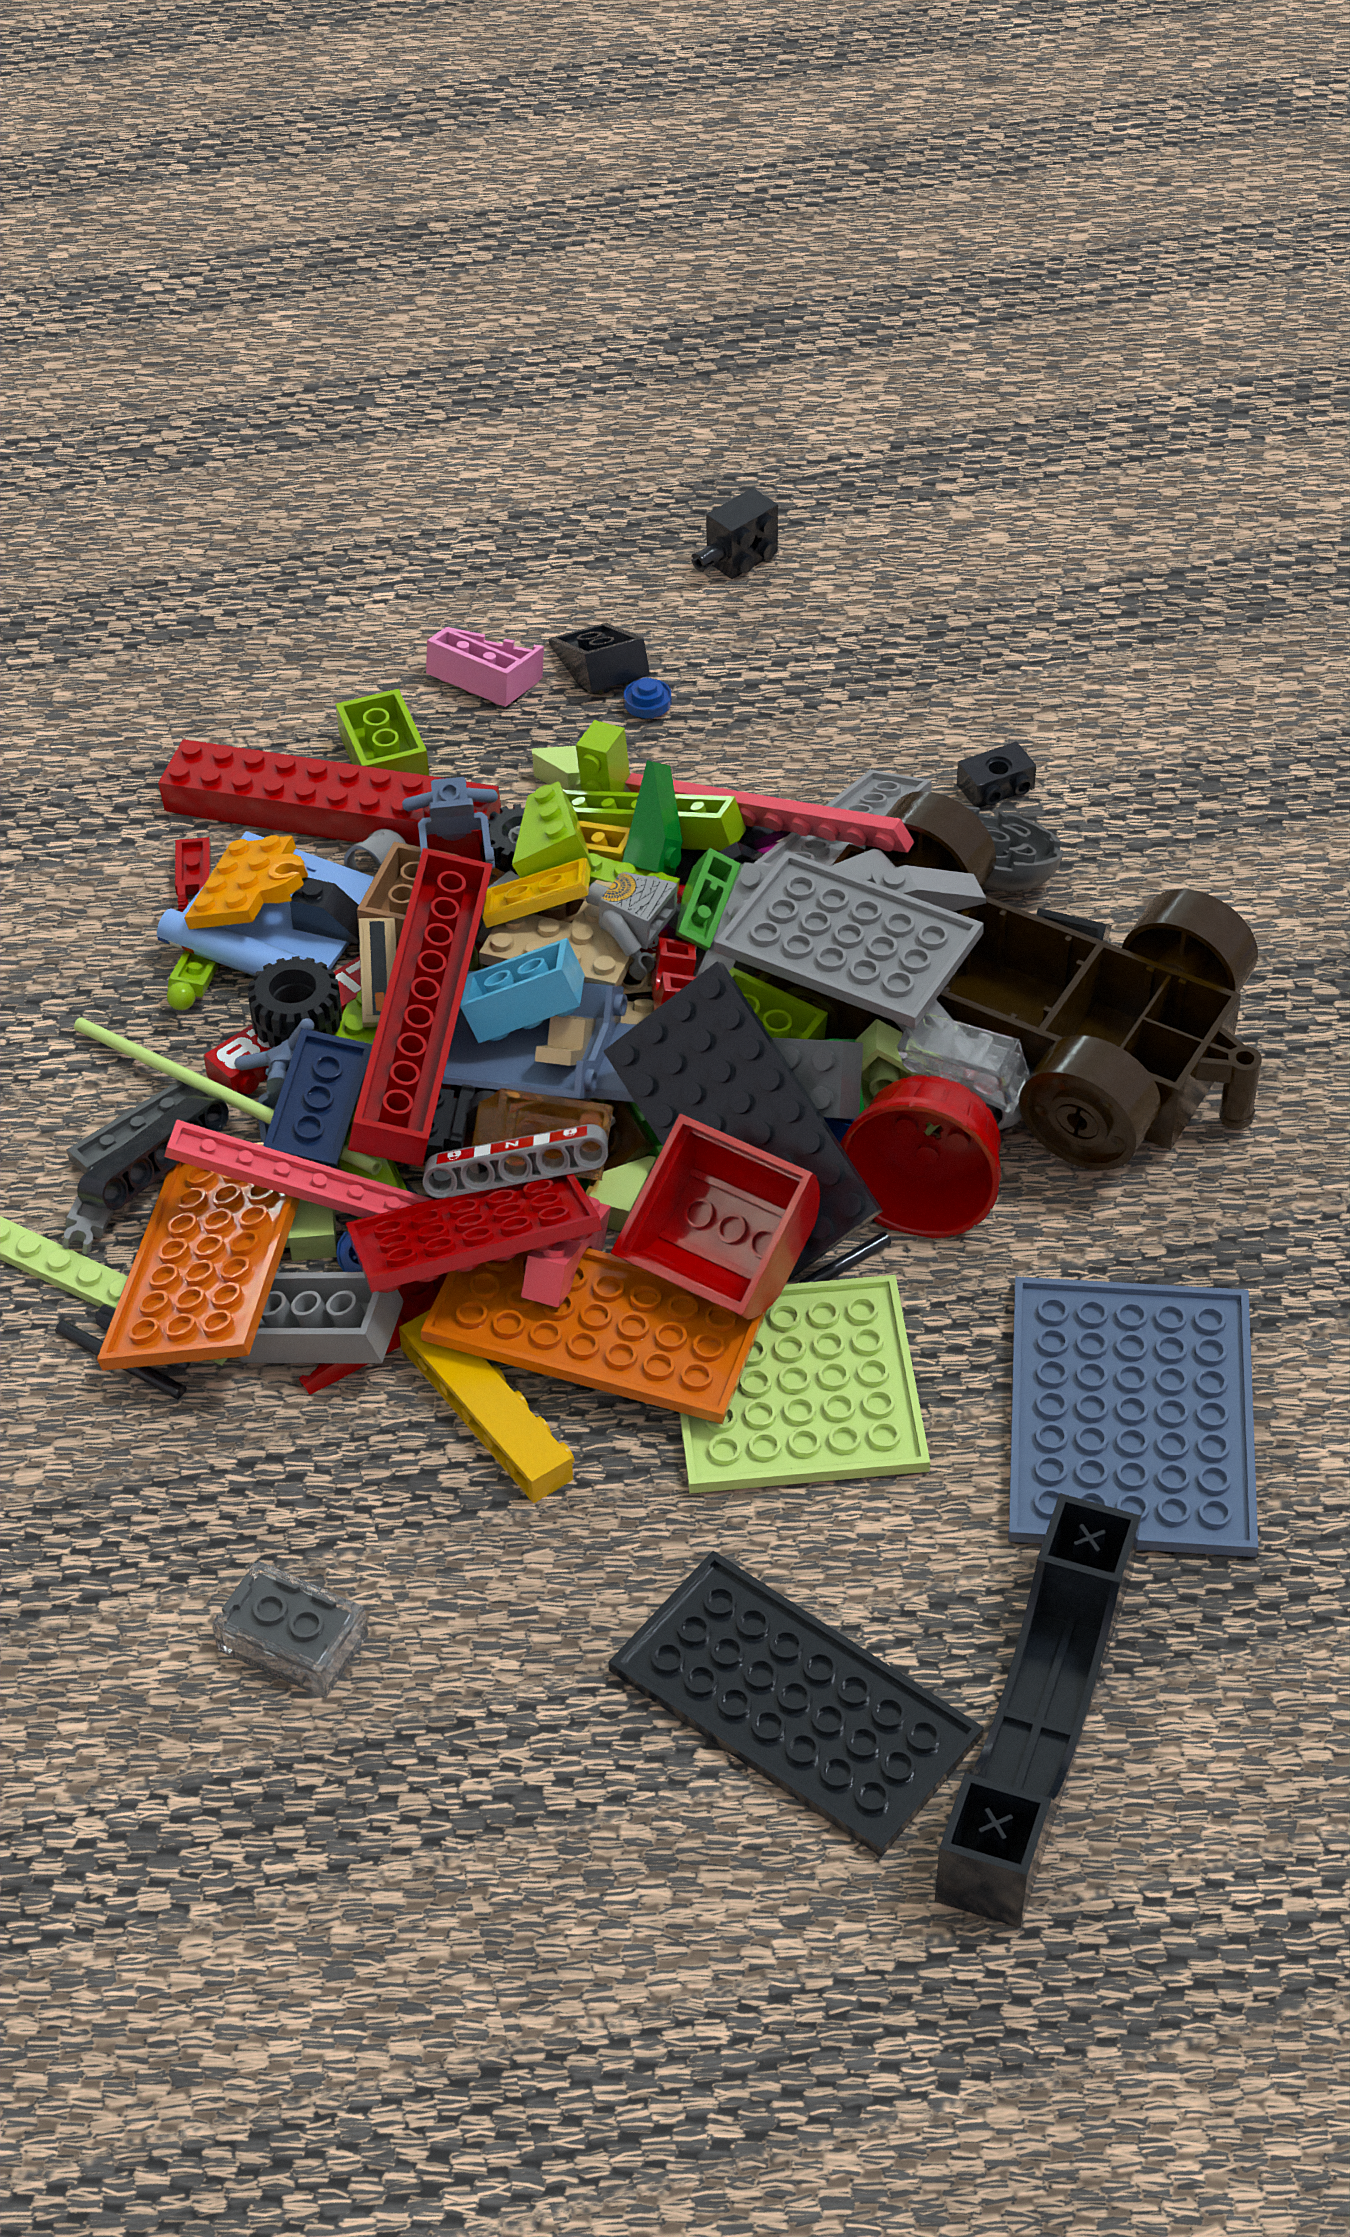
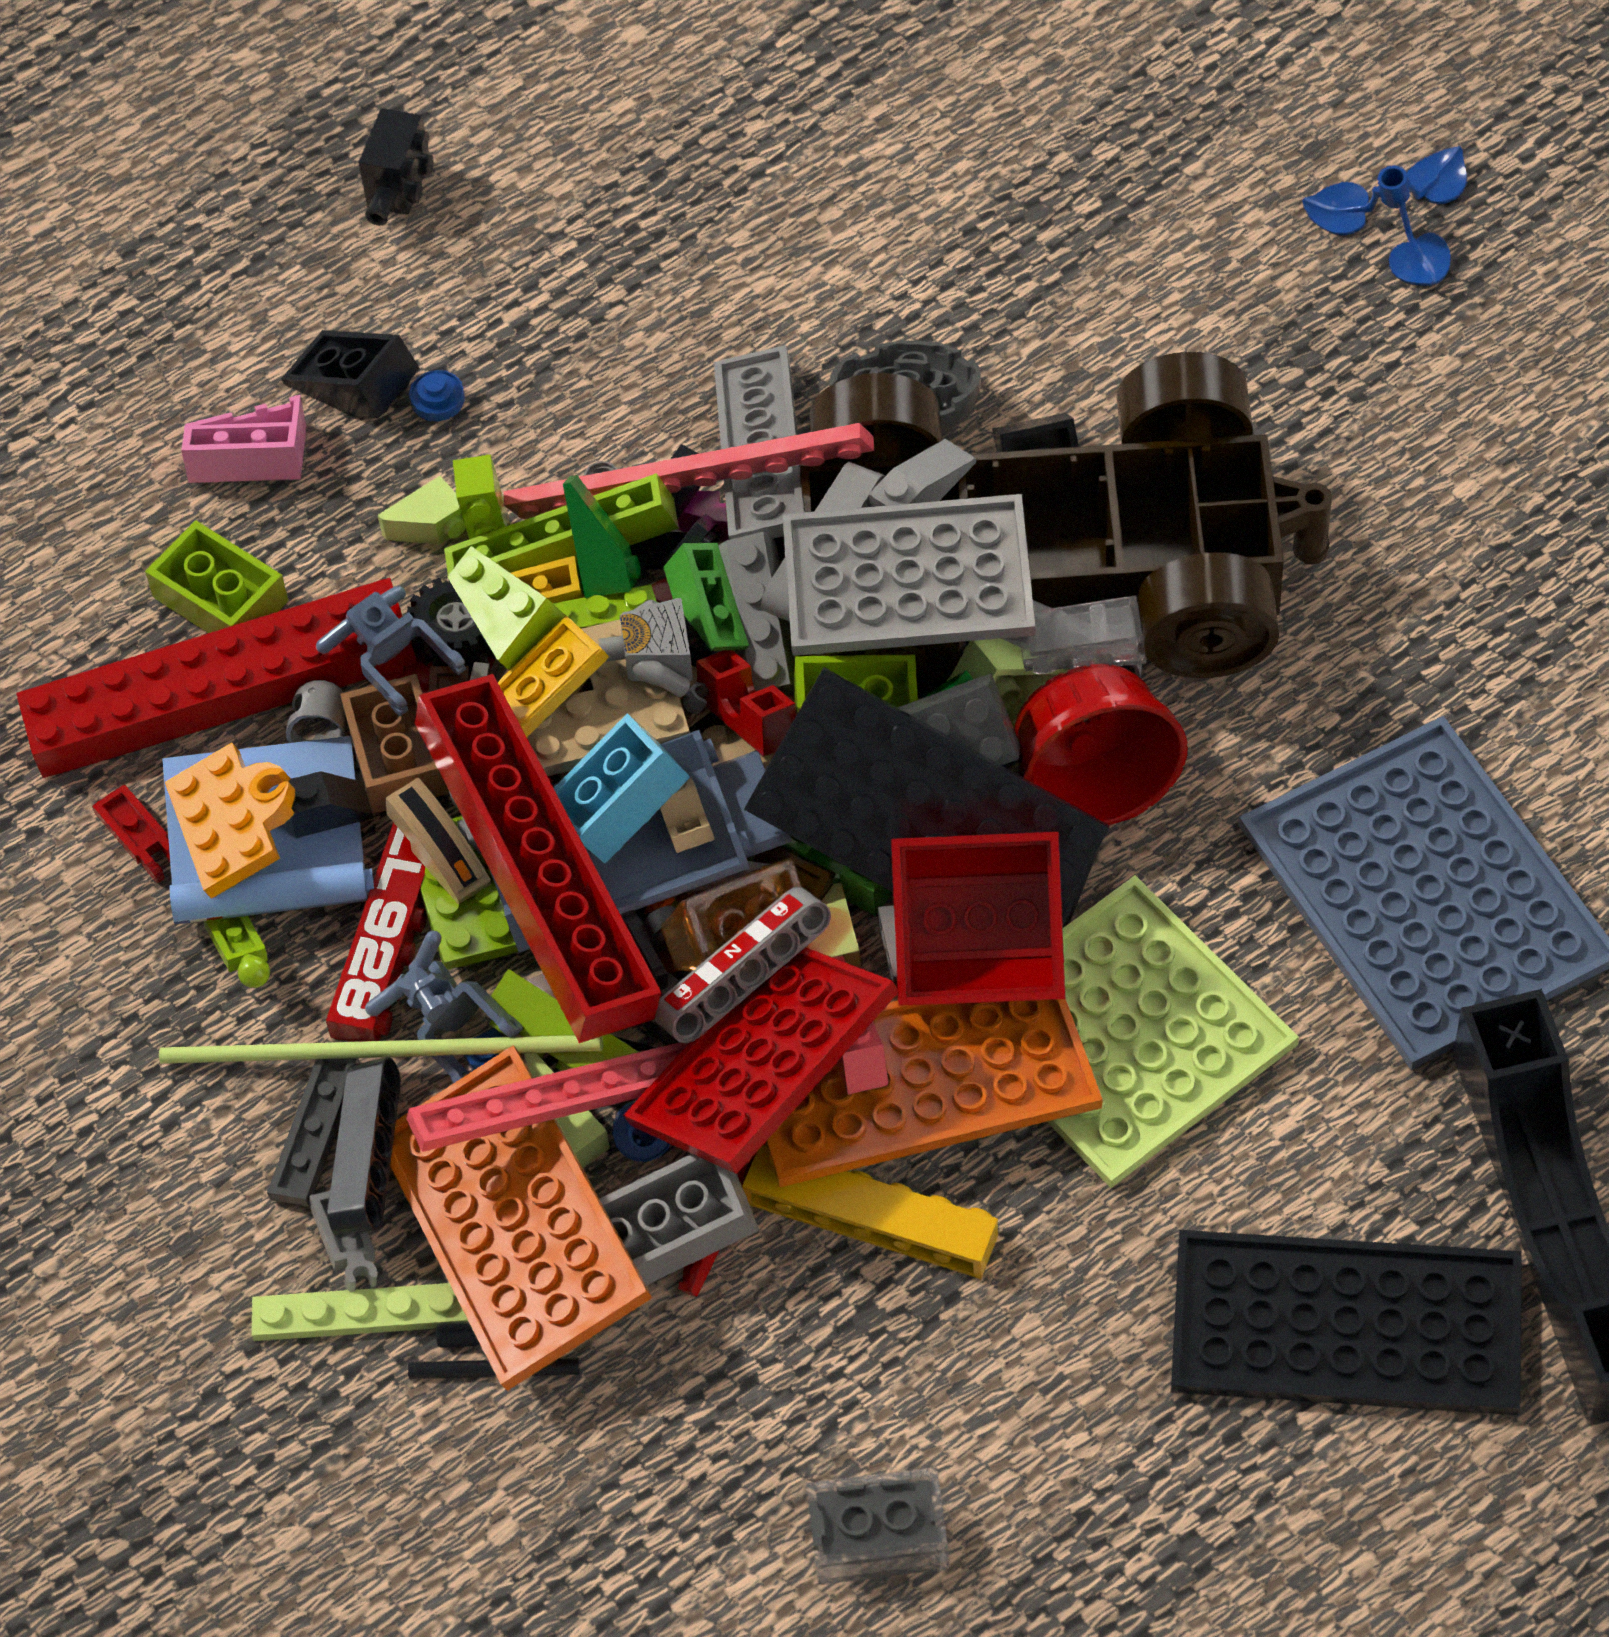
camera: 30 degrees left, 10 degrees up
black tyre [247,956,342,1048] -> none
dark blue plate [263,1028,373,1169] -> none
black brick [956,741,1037,808] -> none

